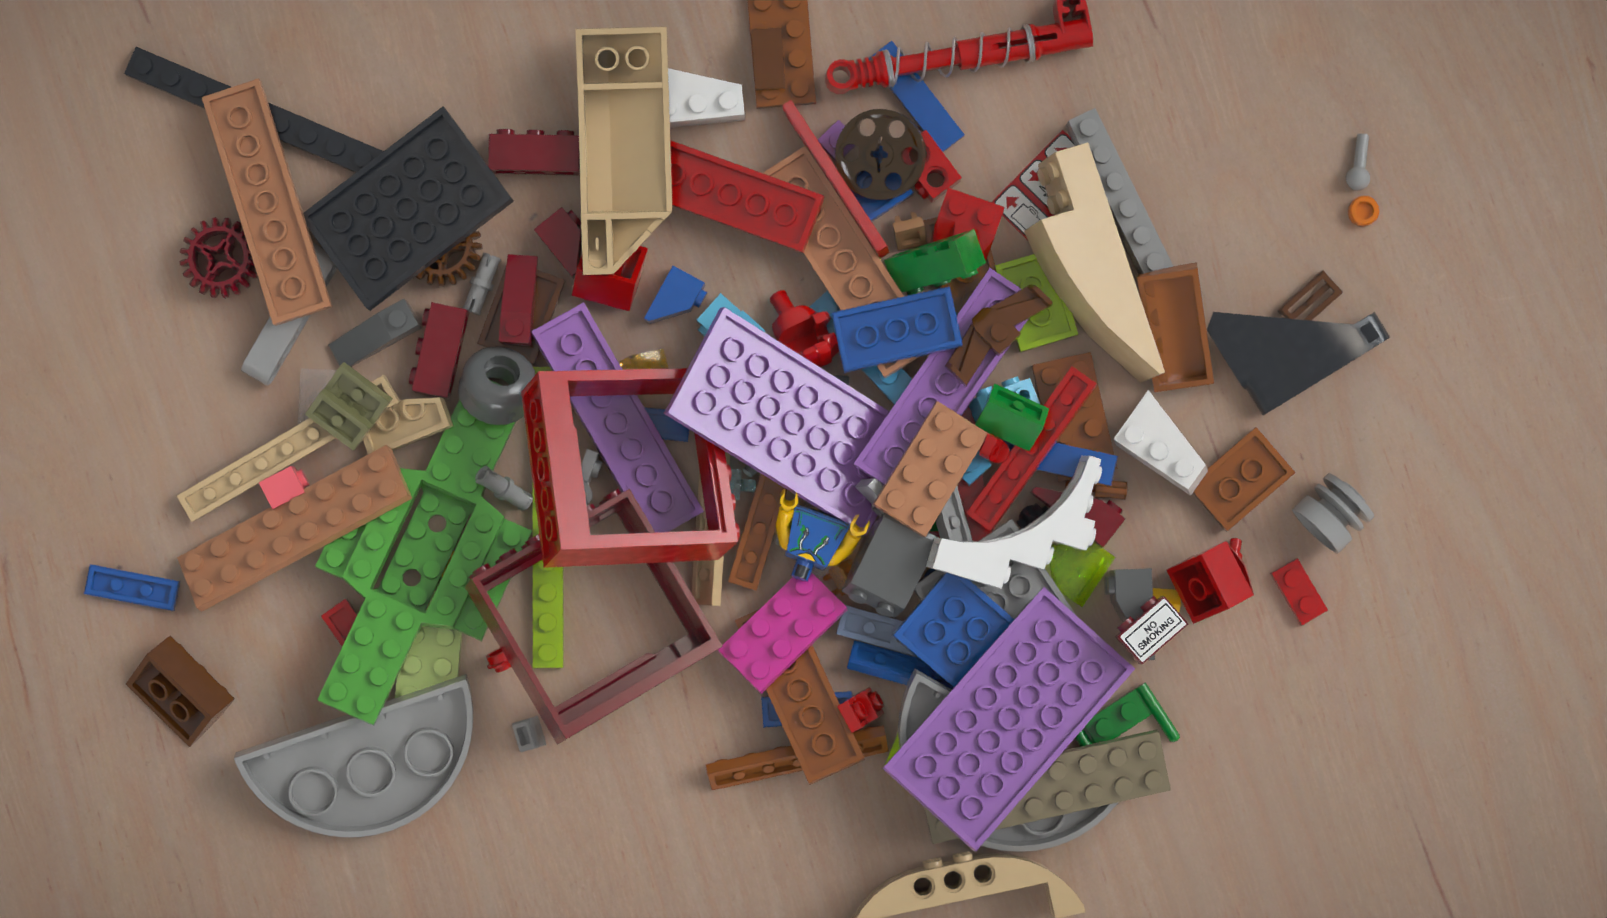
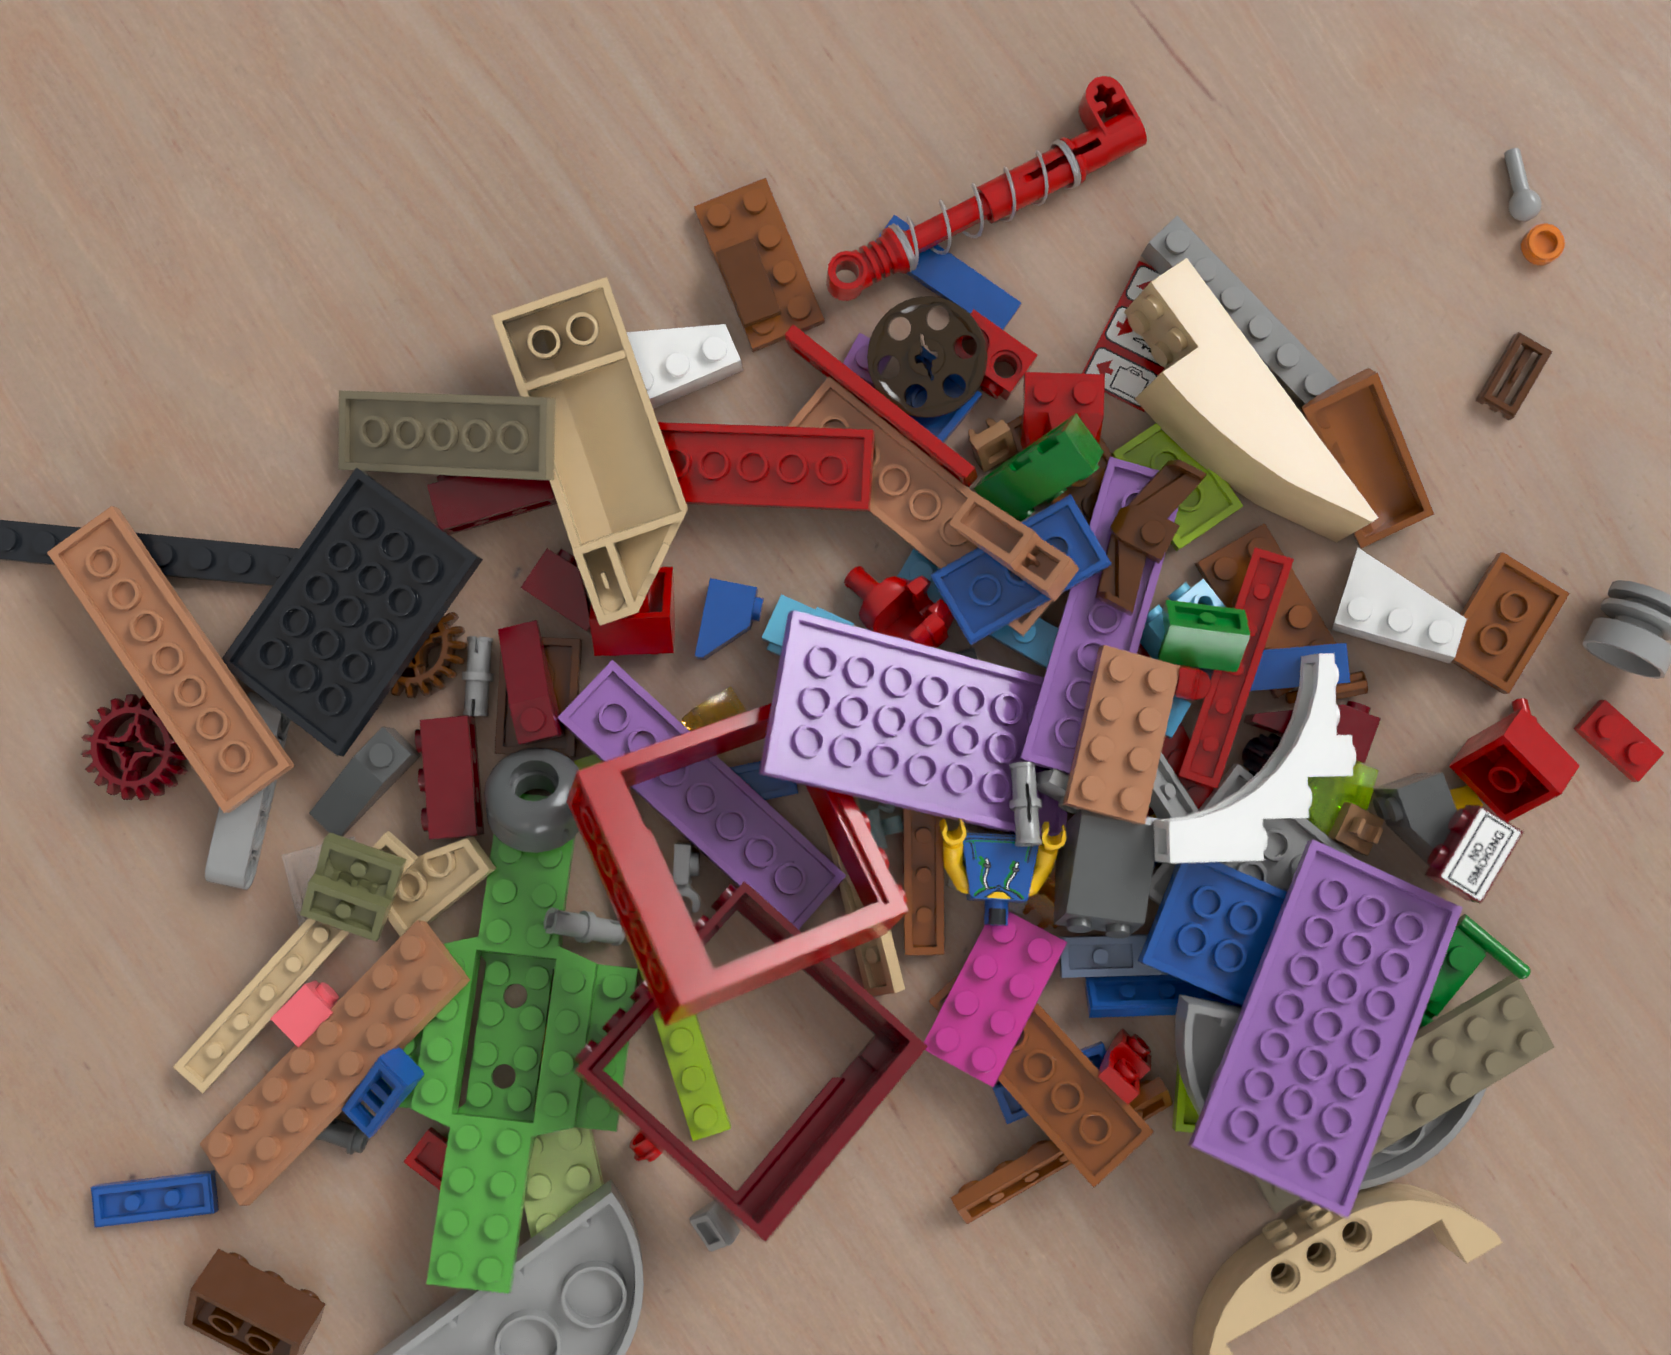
camera: 15 degrees left, 0 degrees up
black panel [1207,312,1390,415] -> none
none -> dark grey pin [315,1119,369,1155]
none -> dark tan plate [338,390,555,480]
none -> blue slope [342,1048,424,1138]
none -> nougat slope [949,492,1079,602]
none -> light grey pin [1009,762,1042,847]
none -> medium nougat tile [1328,802,1384,856]

